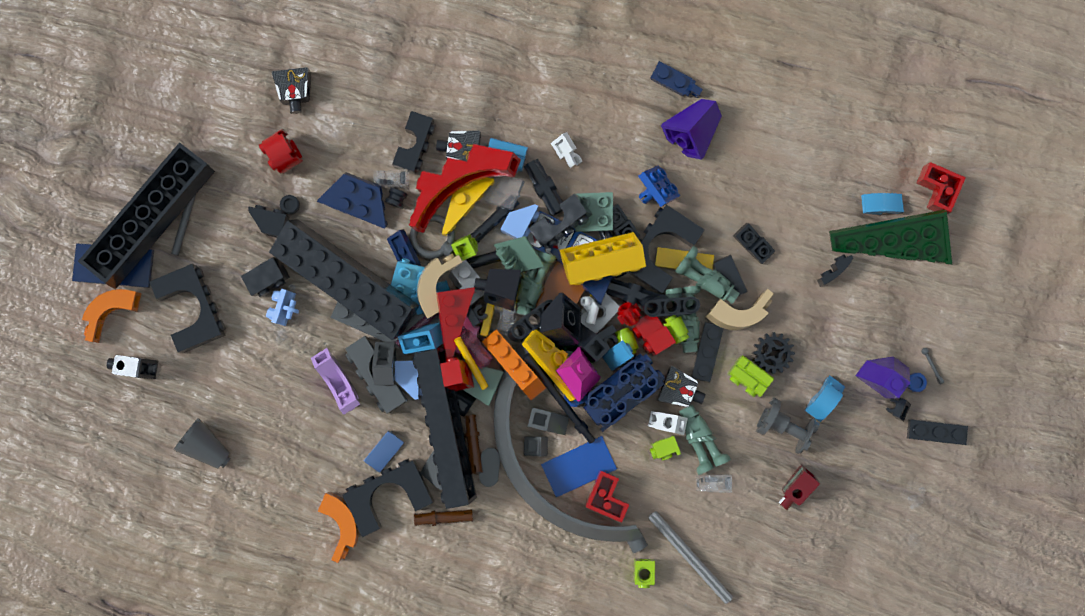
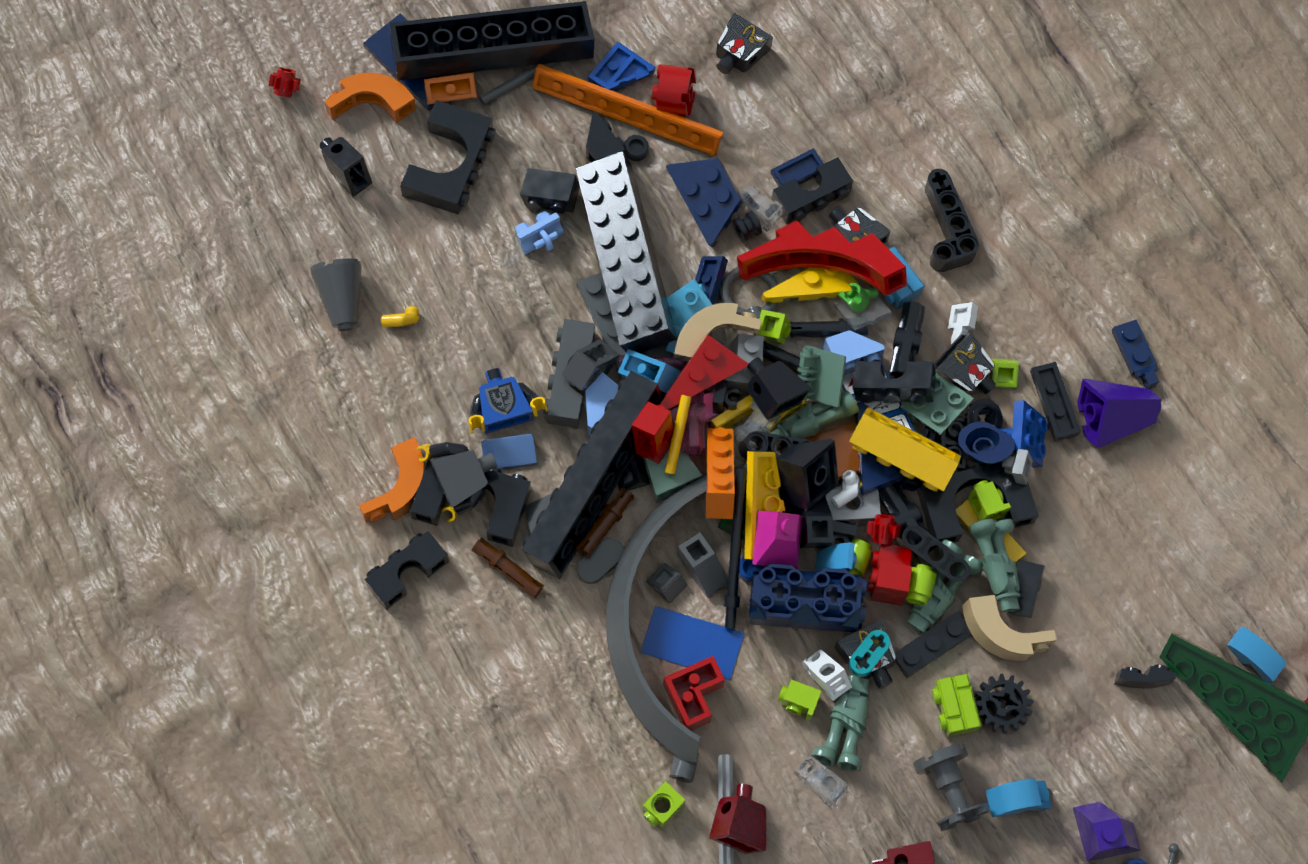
camera: 40 degrees right, 15 degrees down
lavender arch [311,348,360,415] -> none
black slope [733,223,775,264] -> none
none -> red gear [268,67,301,97]
none -> black arch [364,531,449,610]
none -> yellow arm [381,306,420,328]
none -> dark grey torso [416,442,498,522]
none -> orange slope [424,72,477,104]
none -> torso [468,368,549,434]
none -> orange tile [532,64,724,156]
none -> blue wing [588,42,656,91]
none -> dark red torso [709,784,766,854]
none -> dark blue tile [770,148,824,186]
none -> bright green piece [838,283,878,313]
none -> teal beam [849,630,890,677]
none -> black beam [925,168,979,272]
none -> torso [934,332,996,394]
none -> dark blue piece [958,421,1015,464]
none -> black gear [964,398,1003,429]
none -> lime brick [968,480,1011,521]
none -> lime slope [991,359,1019,388]
none -> light grey tile [1002,449,1033,485]
none -> black plate [1030,362,1081,442]

